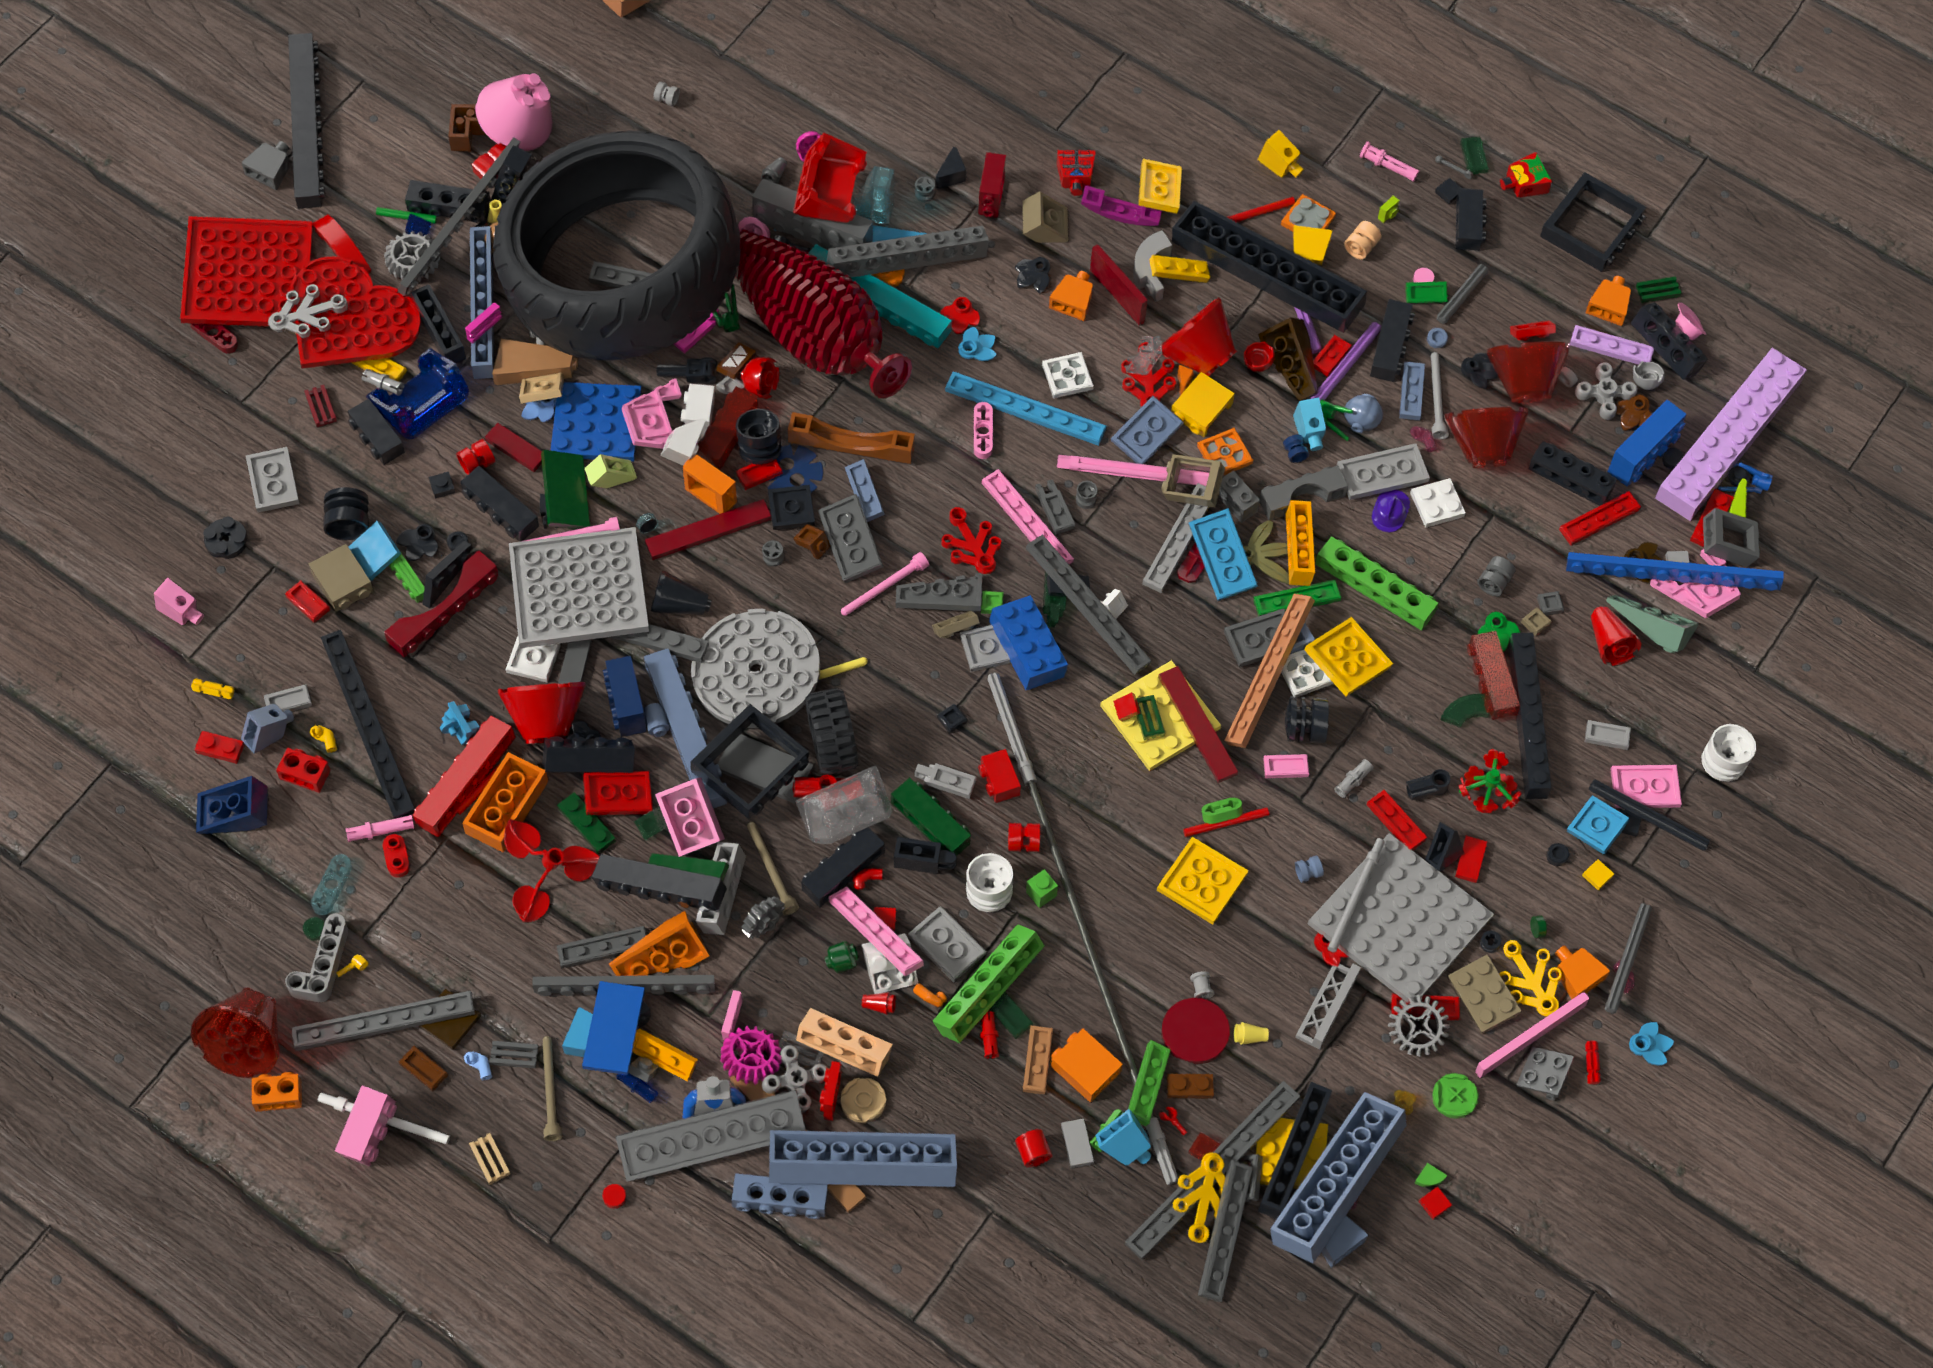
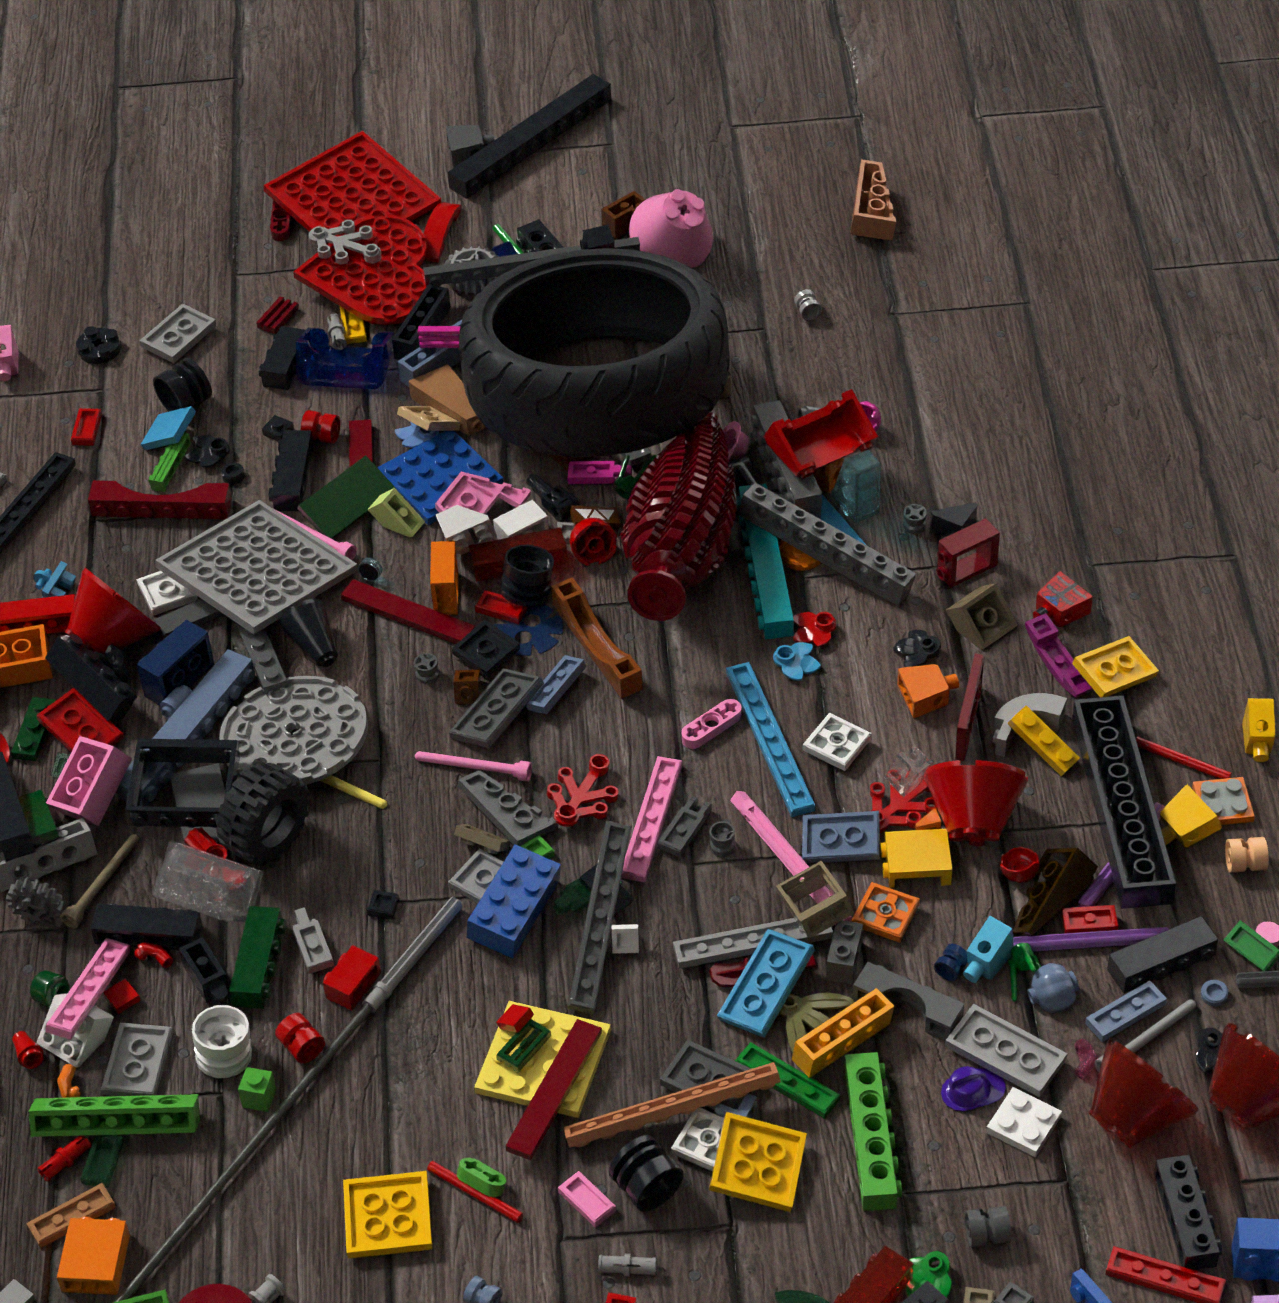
camera: 55 degrees right, 15 degrees down
dark tan brick [308,544,374,612] -> none
black wing [423,540,471,609] -> none

